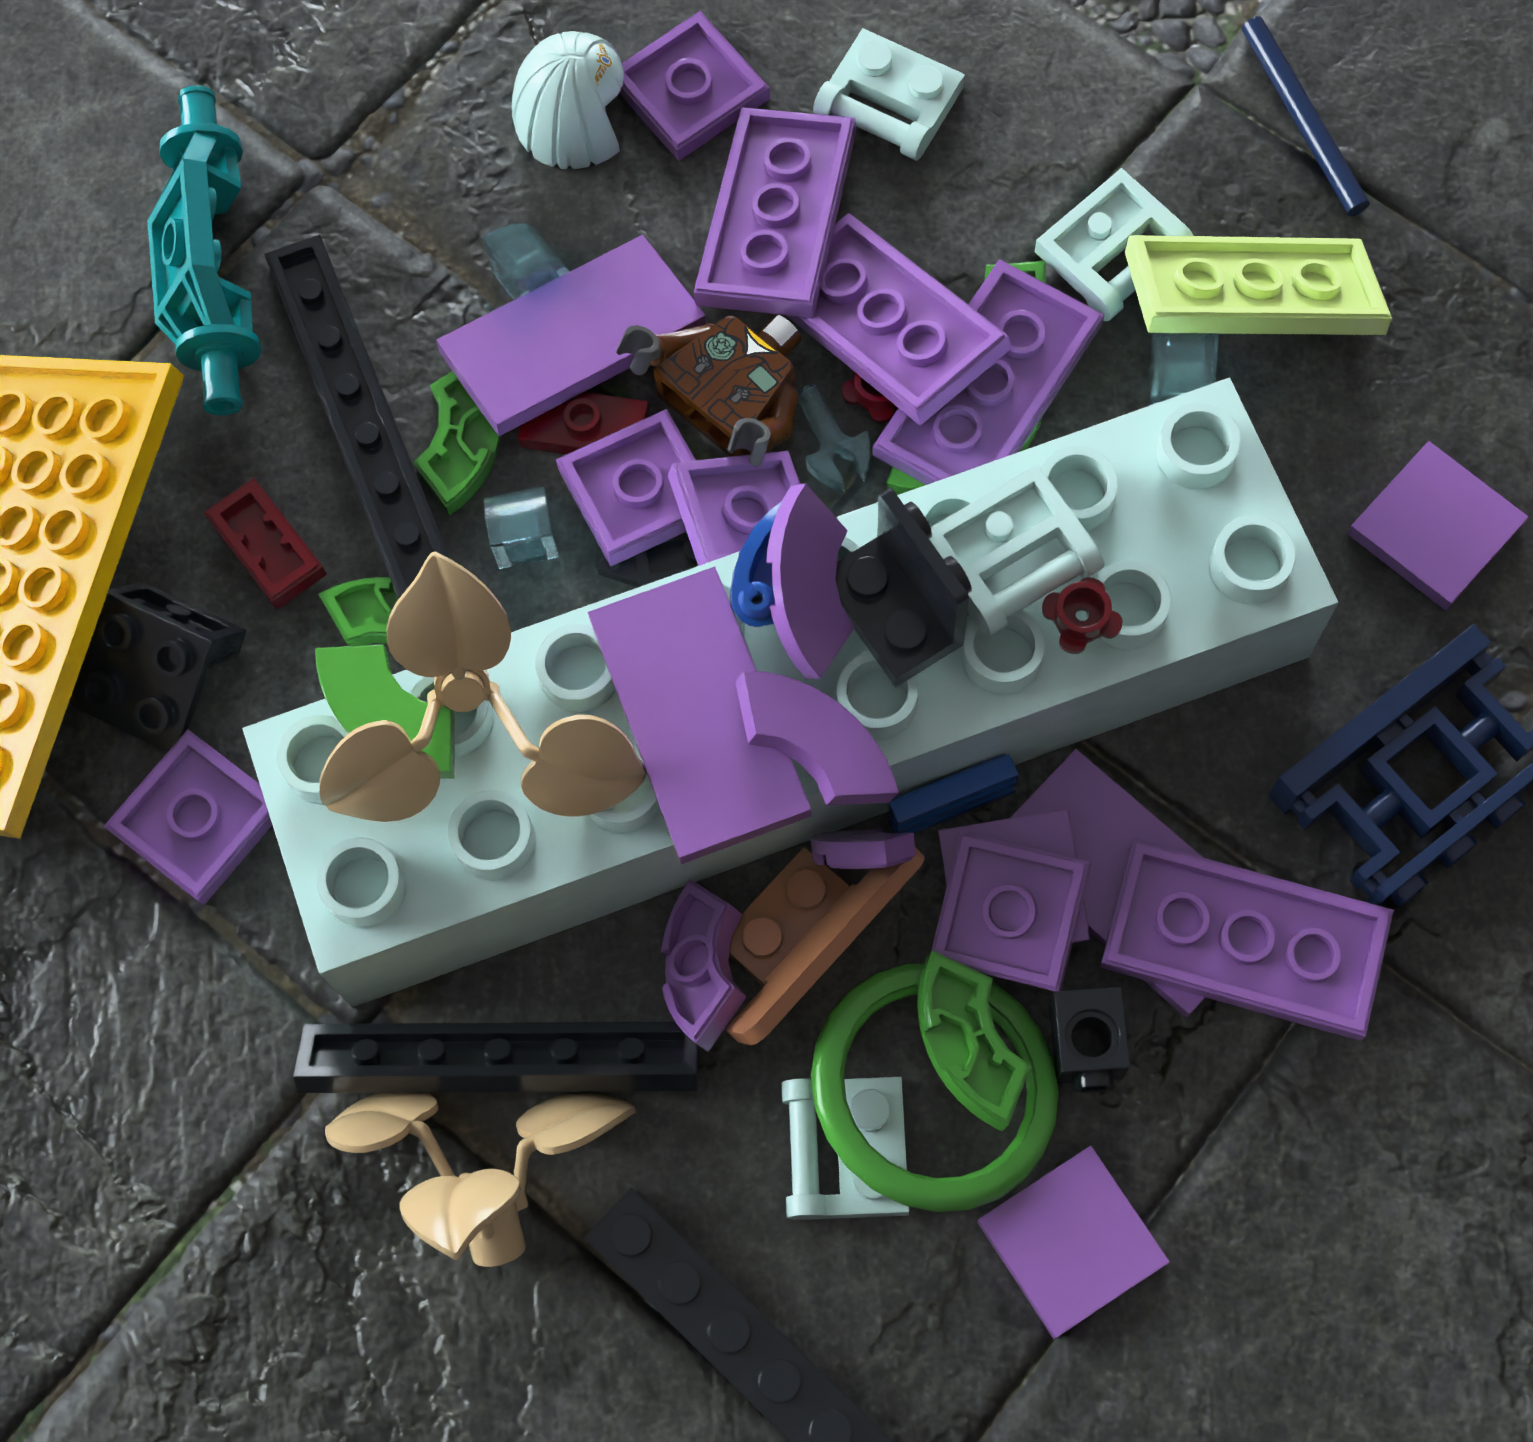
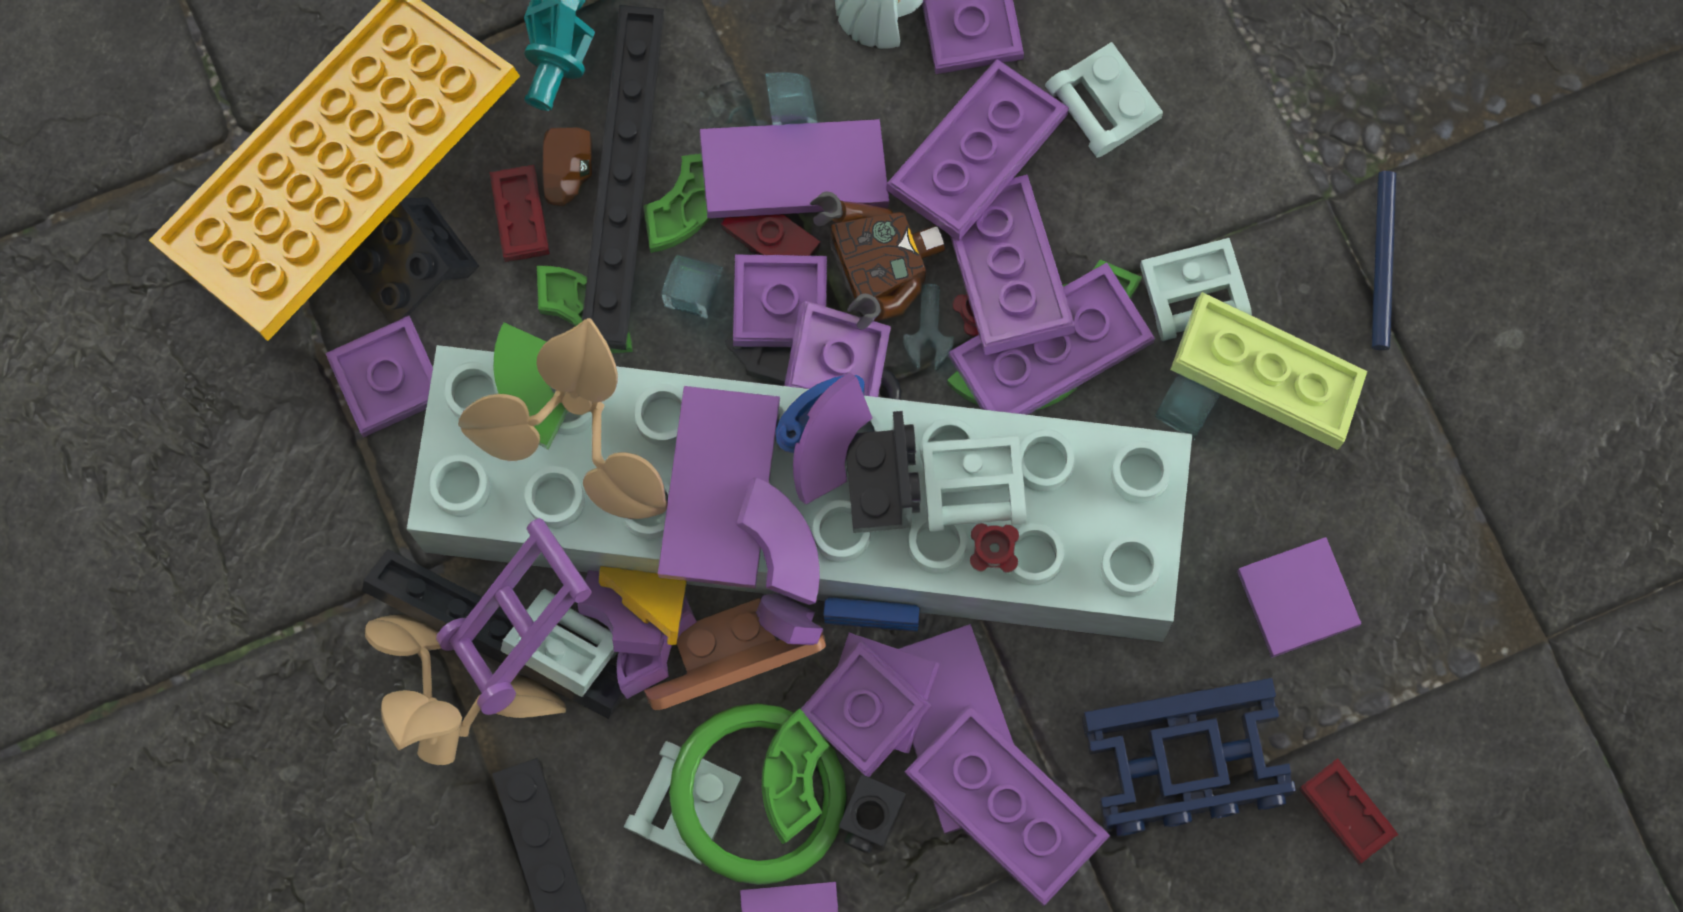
camera: 25 degrees right, 5 degrees up
none -> medium lavender piece [436,518,592,715]
none -> light aqua plate [501,589,618,697]
none -> reddish brown rock [543,127,592,206]
none -> medium lavender tile [578,570,663,656]
none -> yellow tile [598,566,687,645]

